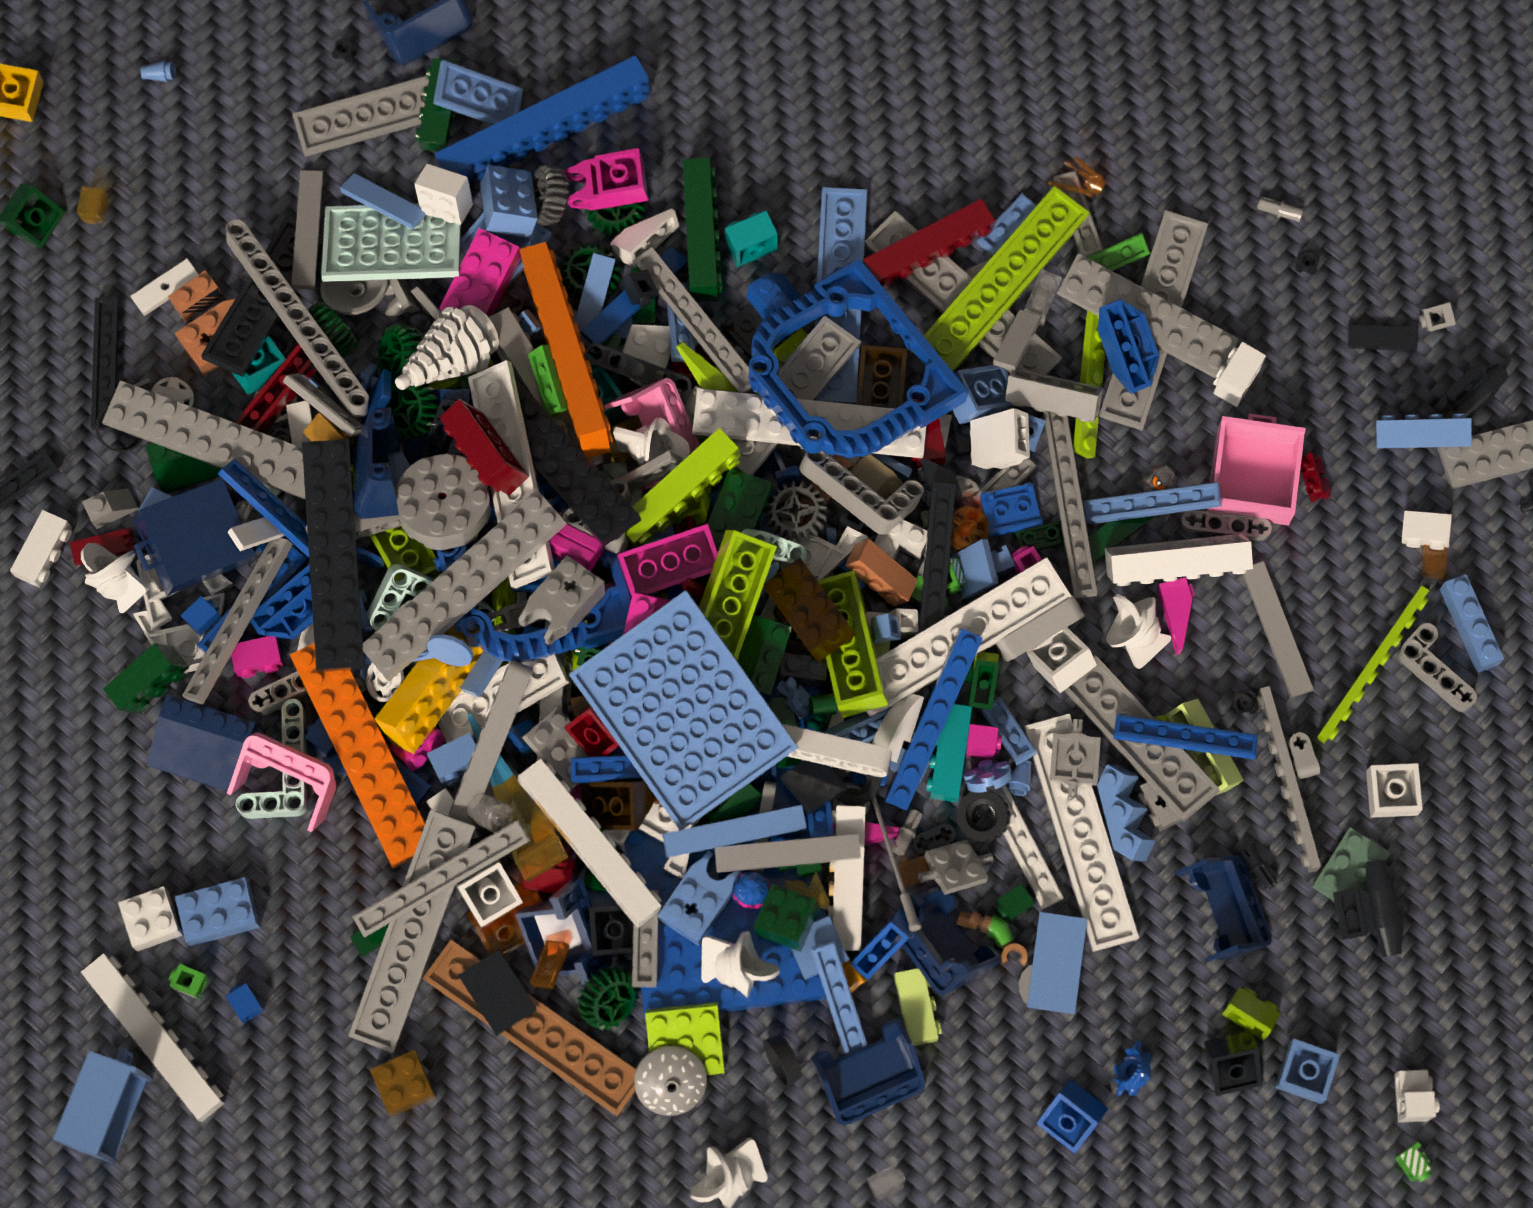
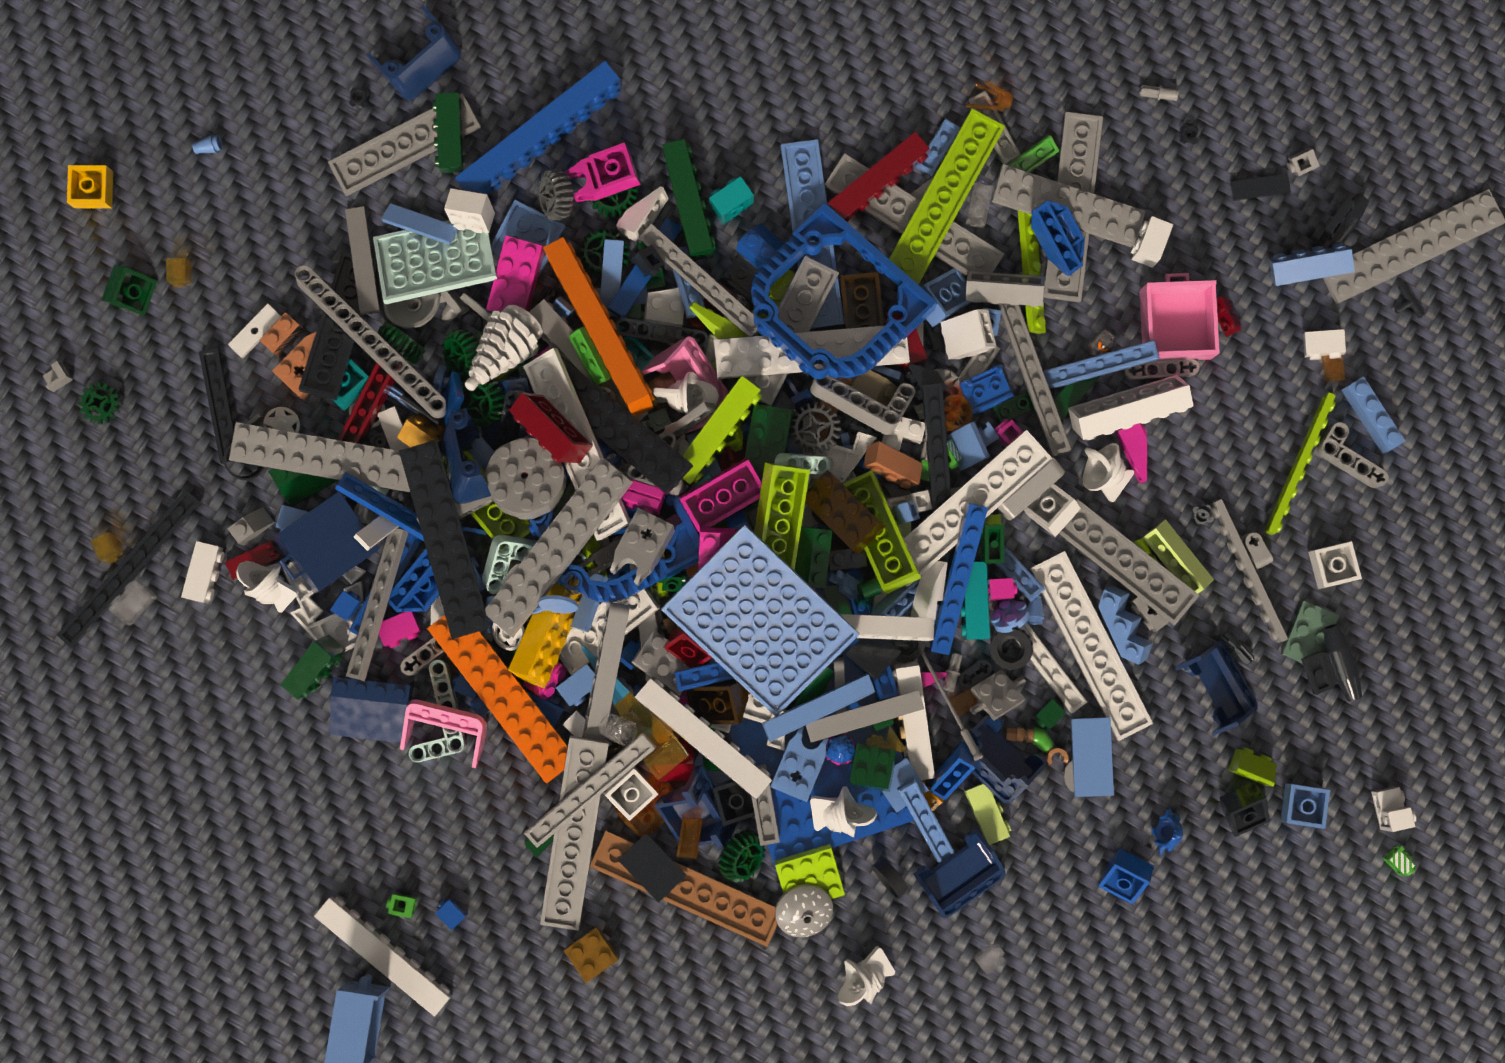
camera: 15 degrees left, 10 degrees up
white brick [118,886,183,952] -> none
medium blue brick [175,877,260,947] -> none
light grey tile [283,373,363,437] -> none
medium blue tile [433,60,523,125] -> none
medium blue brick [480,165,538,238] -> none
dark red axle [682,578,705,602] -> none
light grey tile [993,310,1041,371] -> none
light grey plate [1049,719,1101,800] -> none
blue tile [1113,714,1258,760] -> none
light grey tile [1242,561,1314,698] -> none

